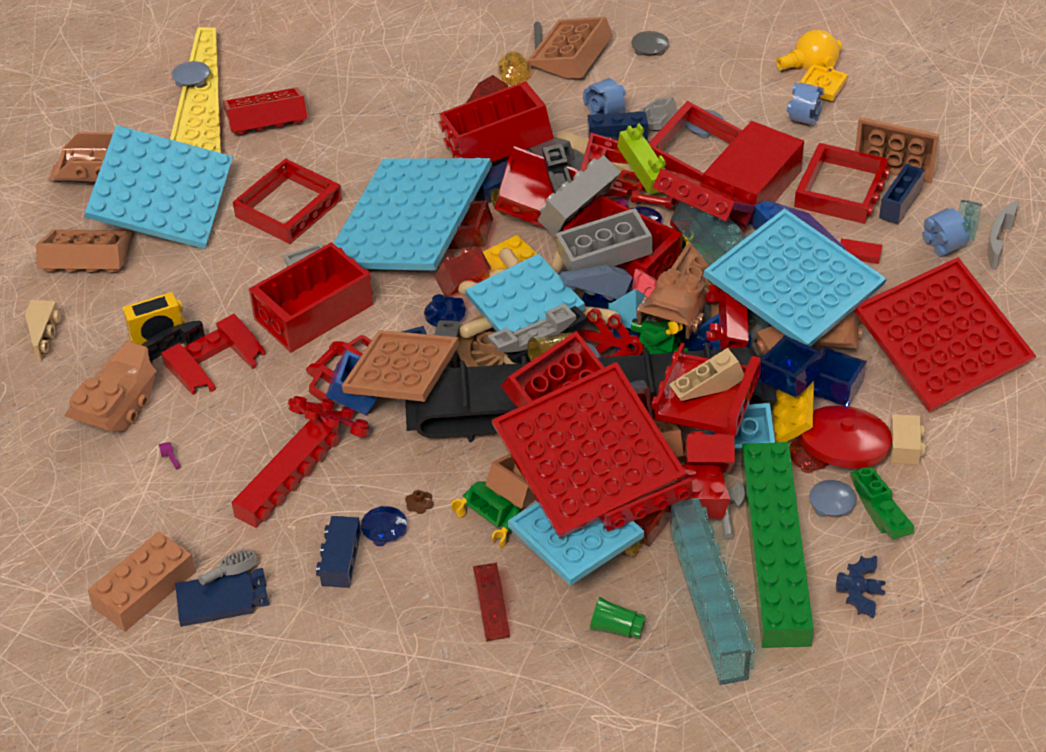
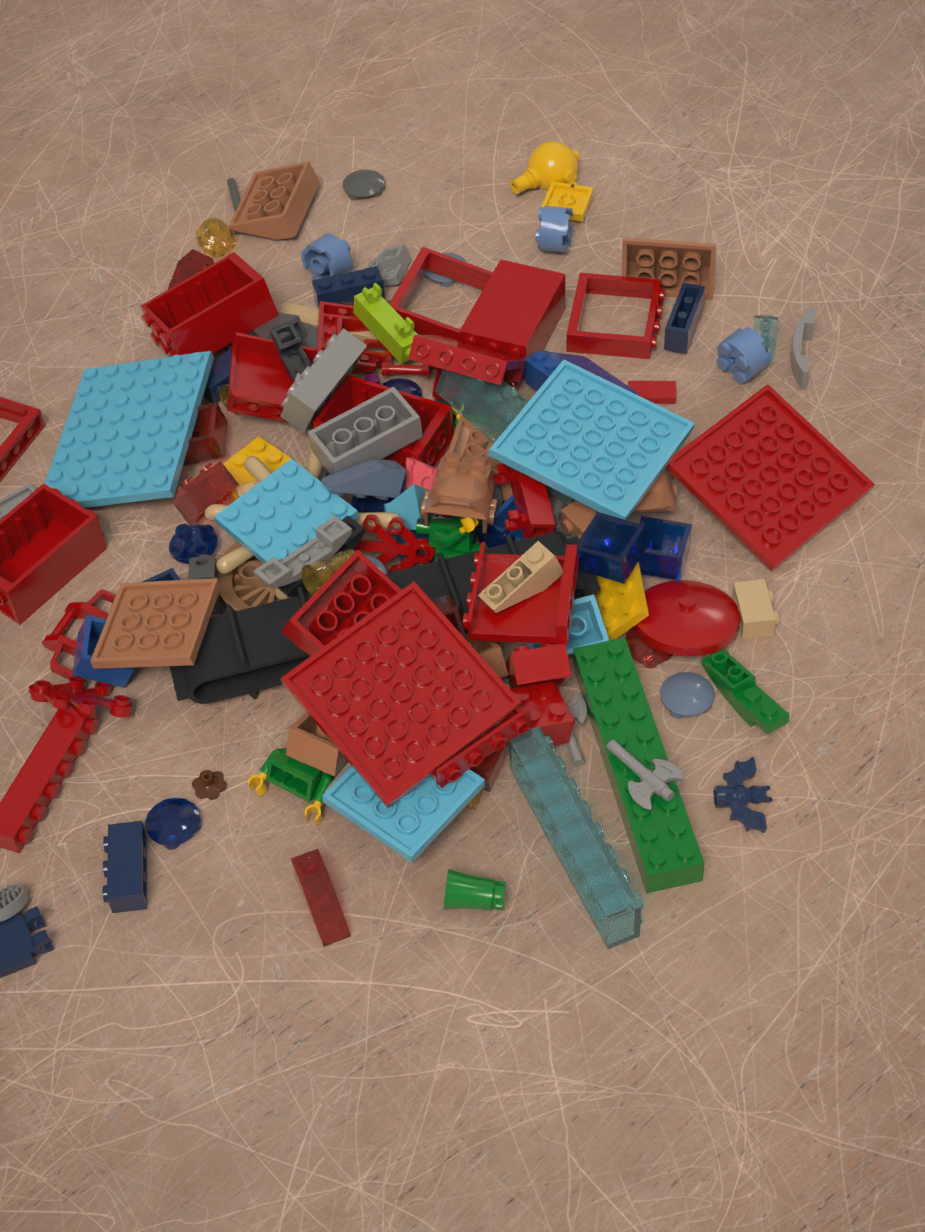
camera: 10 degrees left, 5 degrees up
none -> light grey piece [606,739,684,810]

